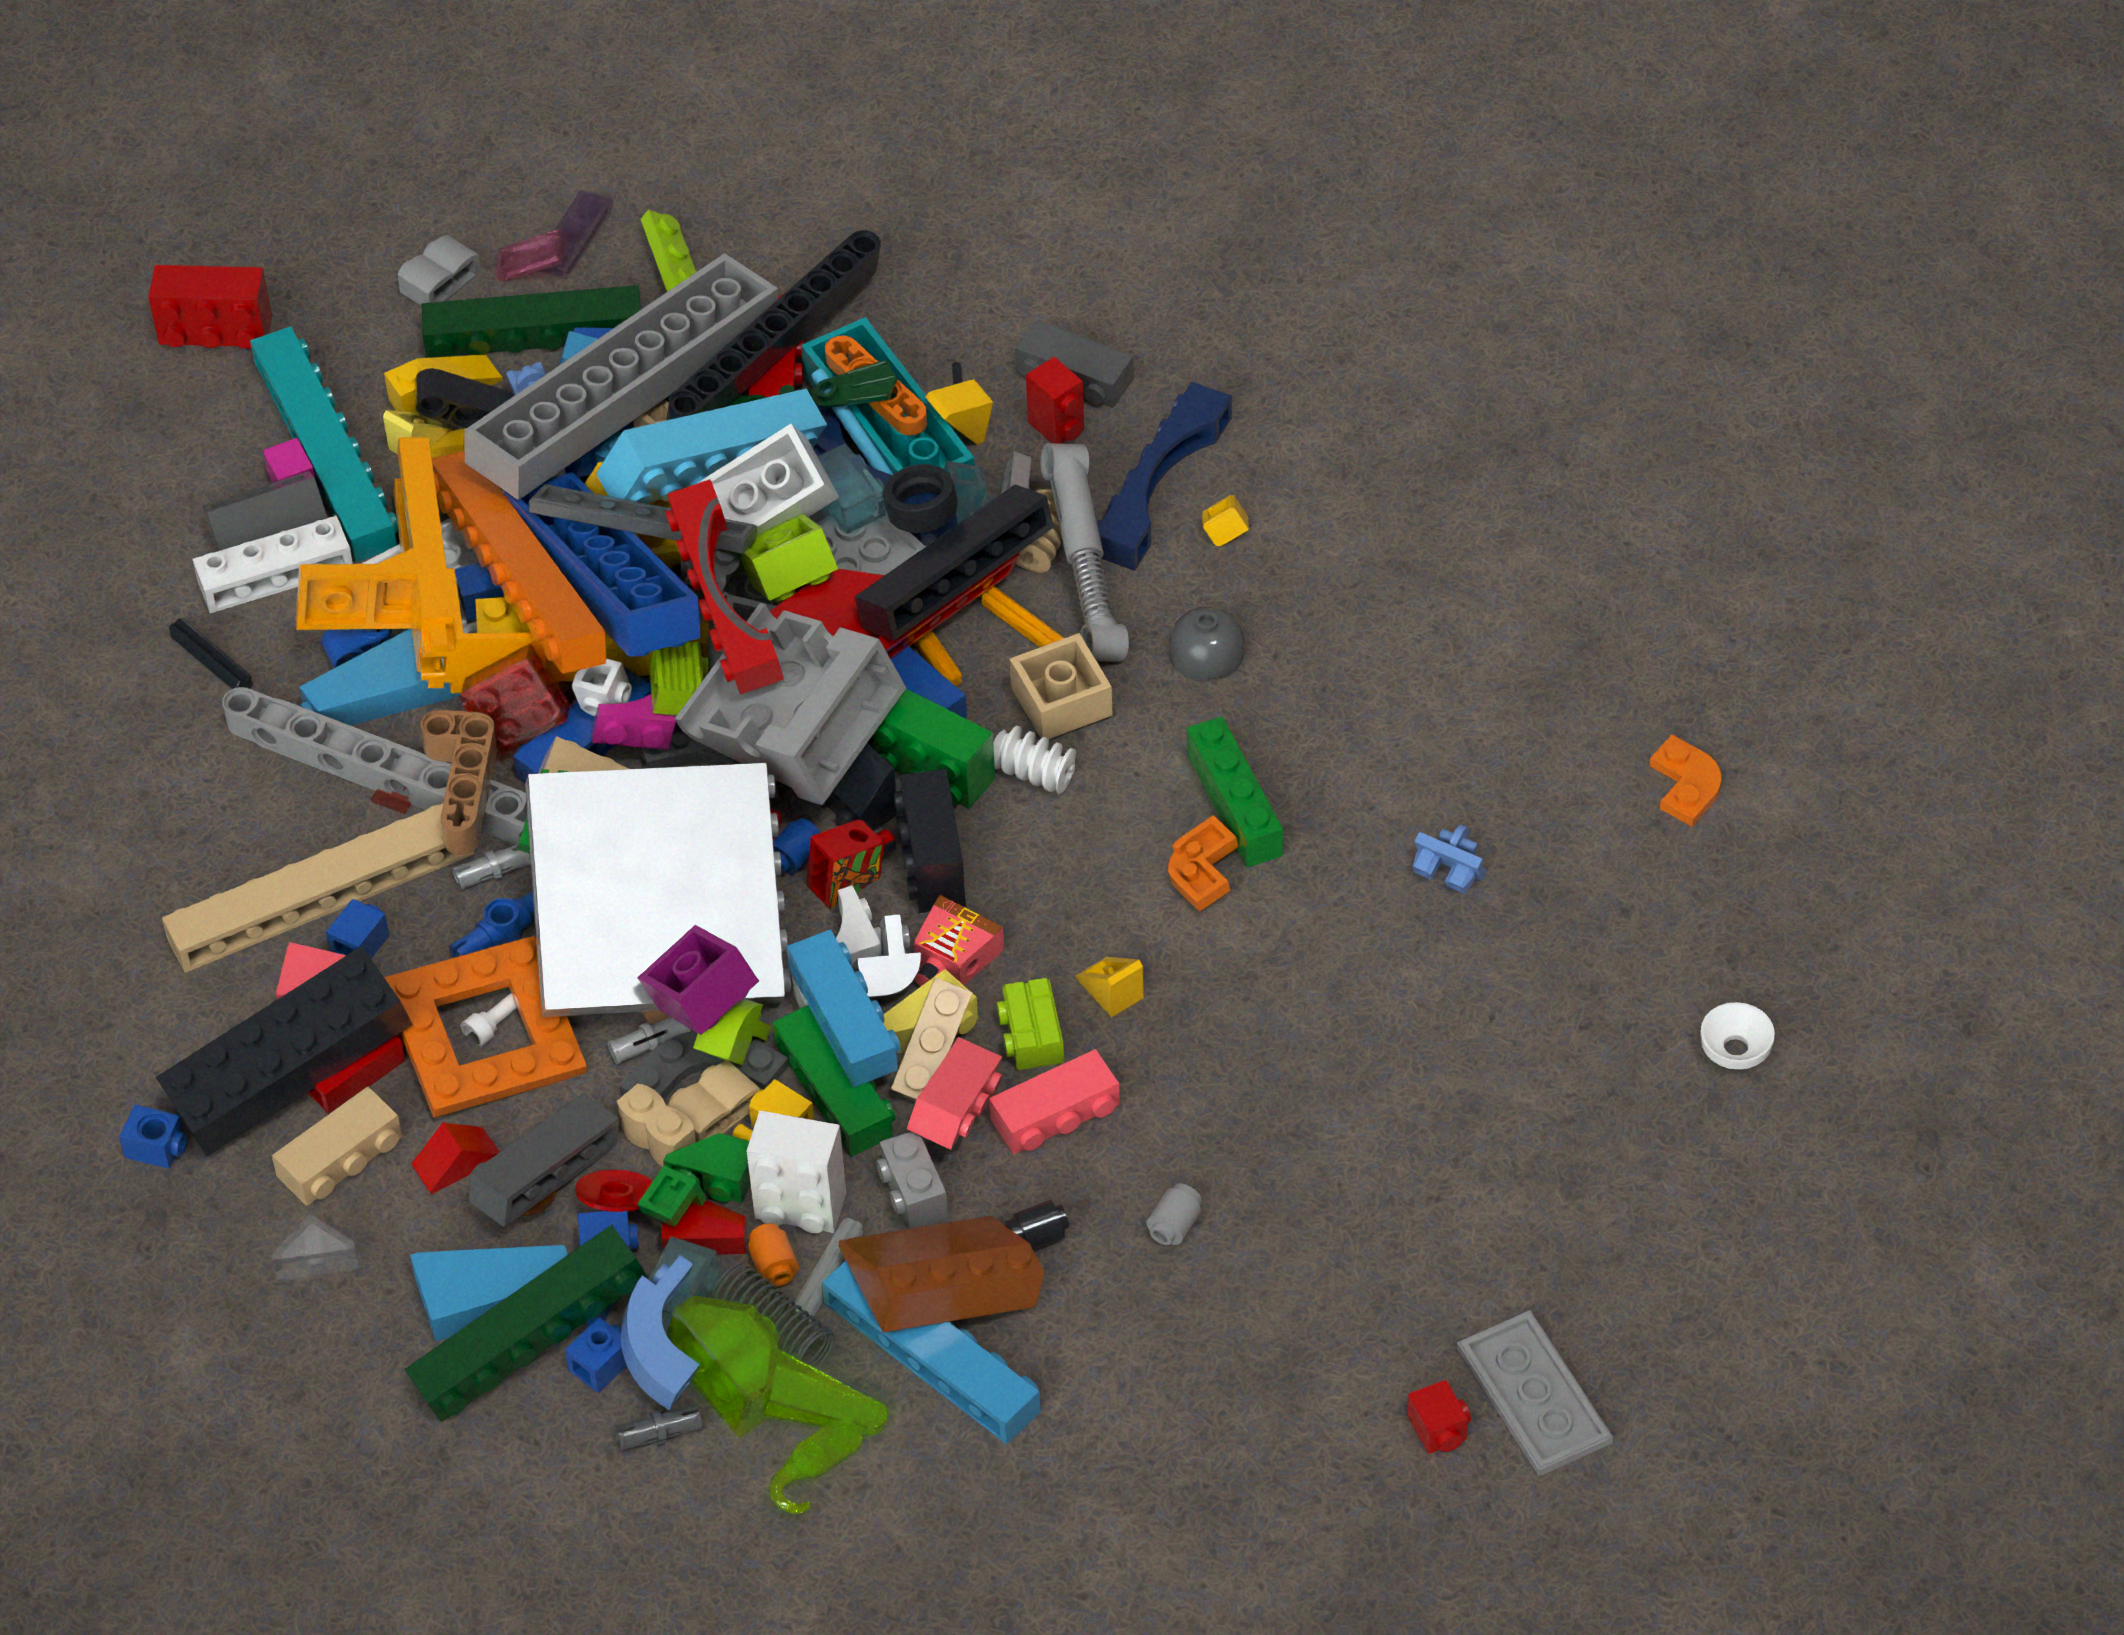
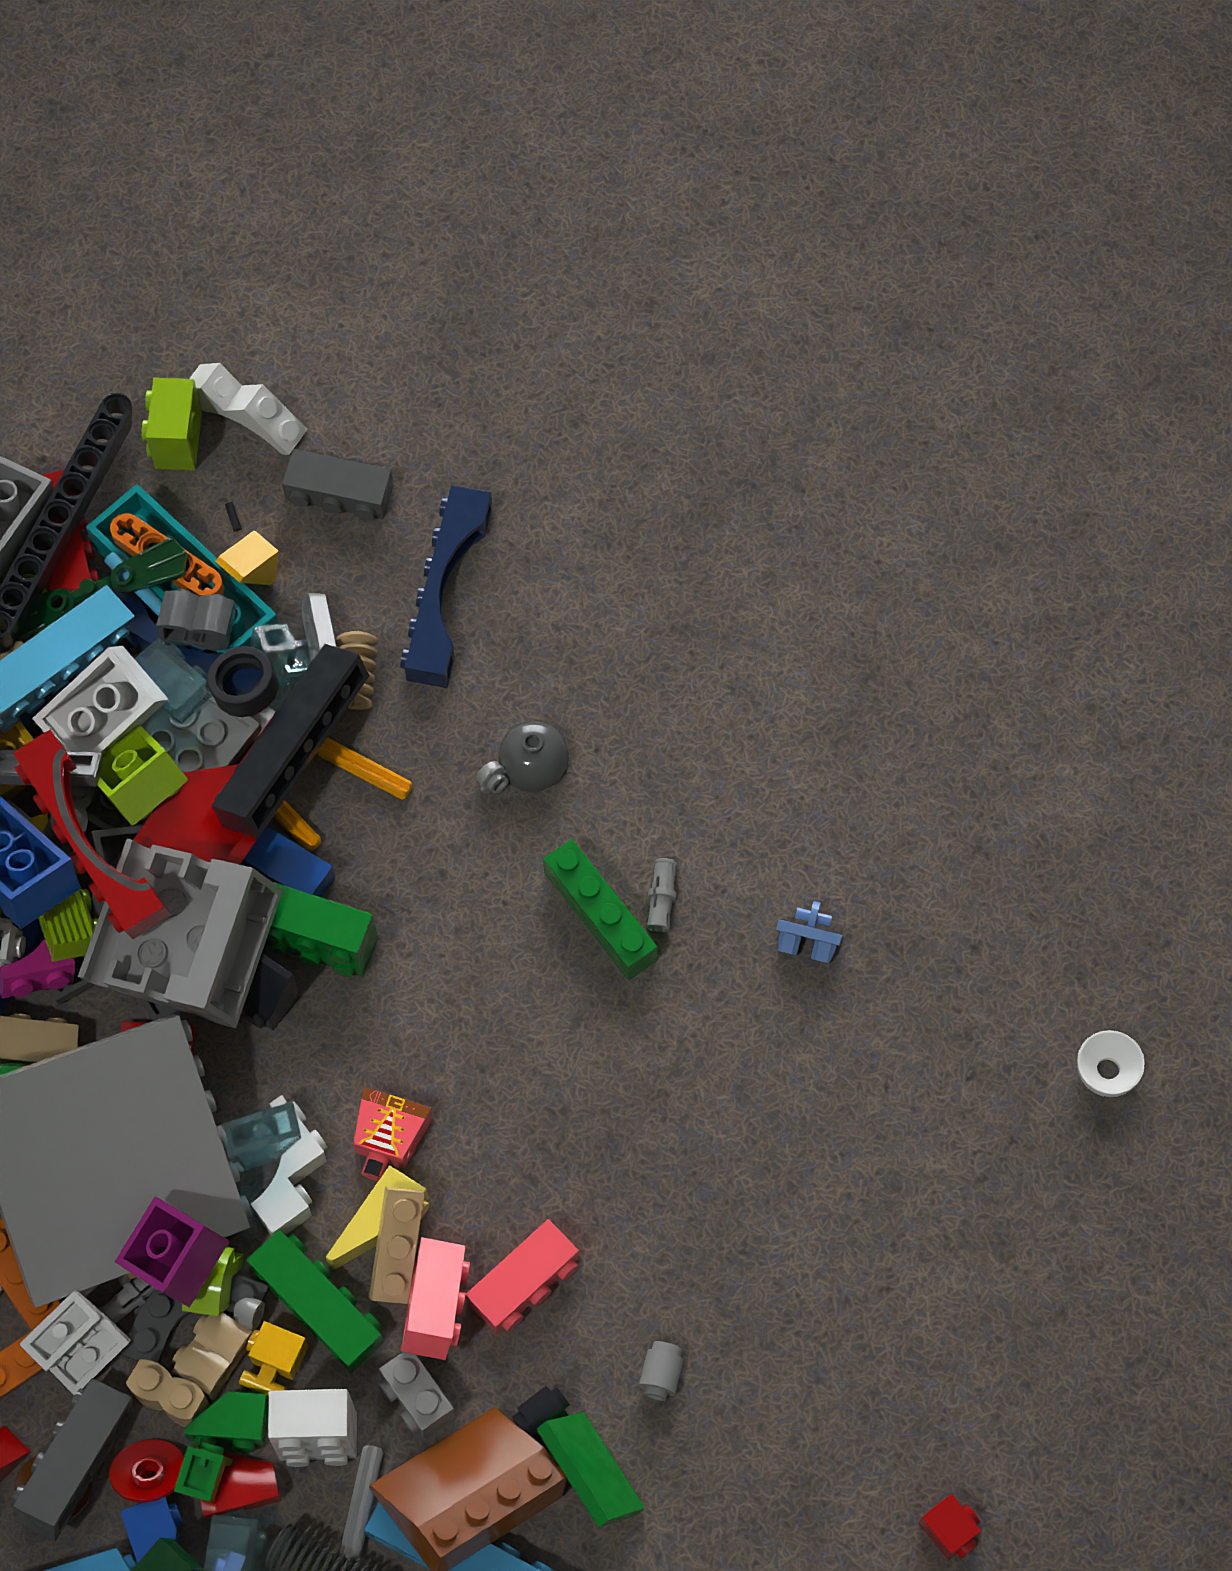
camera: 15 degrees left, 15 degrees up
orange brick [748,1223,799,1287] -> none
blue brick [773,818,820,875] -> none
dark azure brick [787,929,901,1088] -> none
red torso [806,820,896,910] -> none
brick [853,915,921,1001] -> none
black brick [894,769,966,913] -> none
white piece [993,726,1076,795] -> none
lime brick [996,978,1064,1070] -> none
tan brick [1010,633,1113,739] -> none
red brick [1026,356,1084,444] -> none
light grey piece [1040,443,1129,662] -> none
yellow slope [1075,957,1144,1018] -> none
orange plate [1168,815,1239,912] -> none
yellow slope [1202,494,1249,546] -> none
light grey tile [1457,1310,1613,1476] -> none
orange plate [1649,734,1721,827] -> none
none -> white slope [19,1290,131,1395]
none -> lime brick [142,377,202,471]
none -> dark grey brick [156,589,235,650]
none -> white arch [189,363,308,455]
none -> clear light blue slope [221,1102,302,1172]
none -> light grey hinge [234,1298,265,1331]
none -> light grey plate [476,761,509,794]
none -> green tile [537,1412,645,1527]
none -> light grey pin [647,858,677,933]

